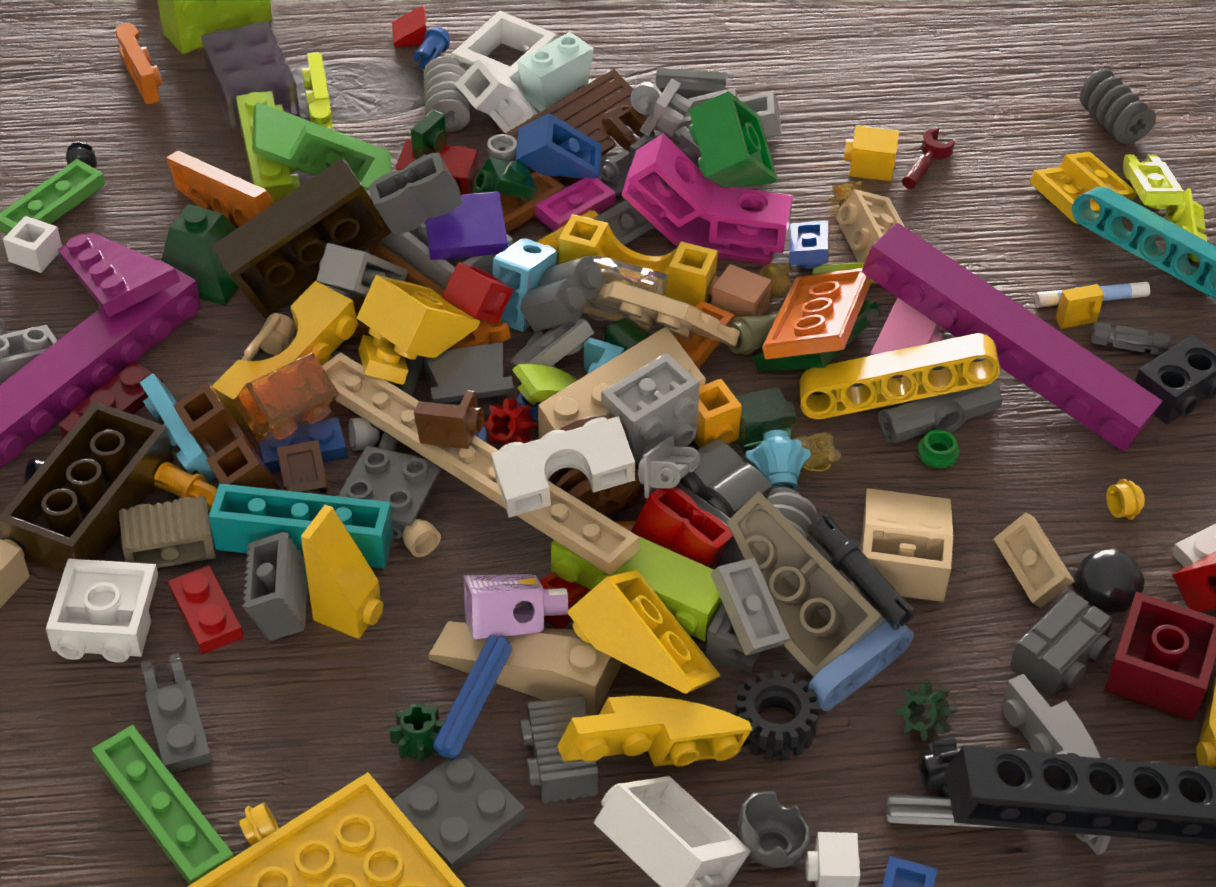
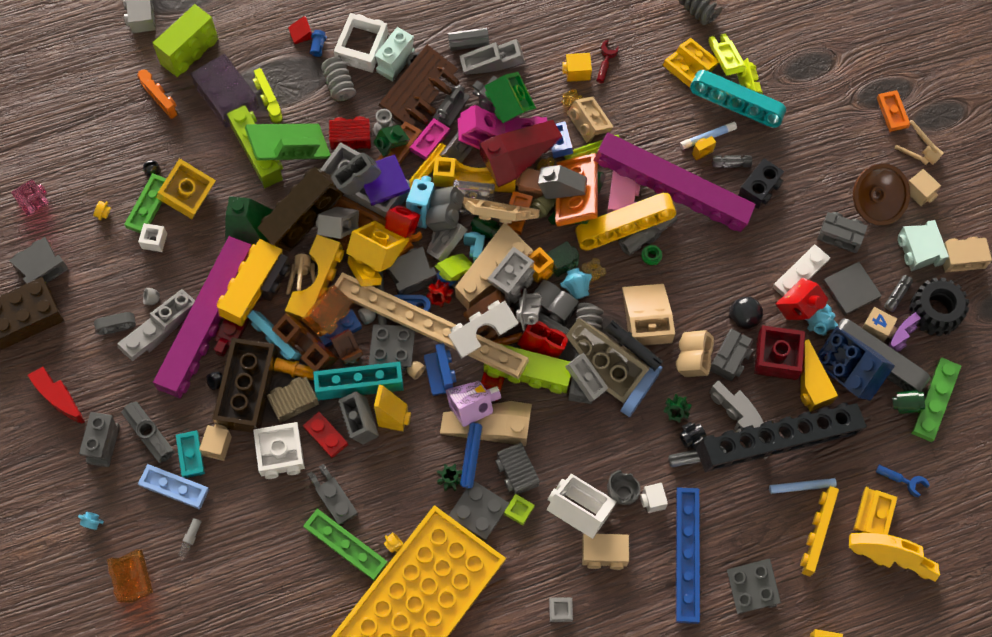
camera: 15 degrees left, 20 degrees up
magenta wing [58,232,181,317] -> none
orange wing [166,151,273,227] -> none
dark green plate [411,110,447,159] -> none
reddish brown bracket [414,390,484,449] -> none
white brick [455,58,538,133] -> none
blue slope [516,113,602,178] -> none
yellow slope [557,696,752,767] -> none
yellow slope [567,569,721,694] -> none
light grey hips [631,79,692,138] -> none
black tyre [735,671,820,760] -> none
tan plate [994,512,1074,608] -> none
yellow plate [1106,479,1145,520] -> none
none -> yellow brick [156,158,216,219]
none -> yellow brick [217,239,283,327]
none -> black bracket [260,254,291,302]
none -> blue bracket [424,343,456,396]
none -> dark red wedge [480,120,562,188]
none -> lime plate [504,494,535,525]
none -> dark grey slope [538,165,588,199]
none -> tan brick [676,330,714,377]

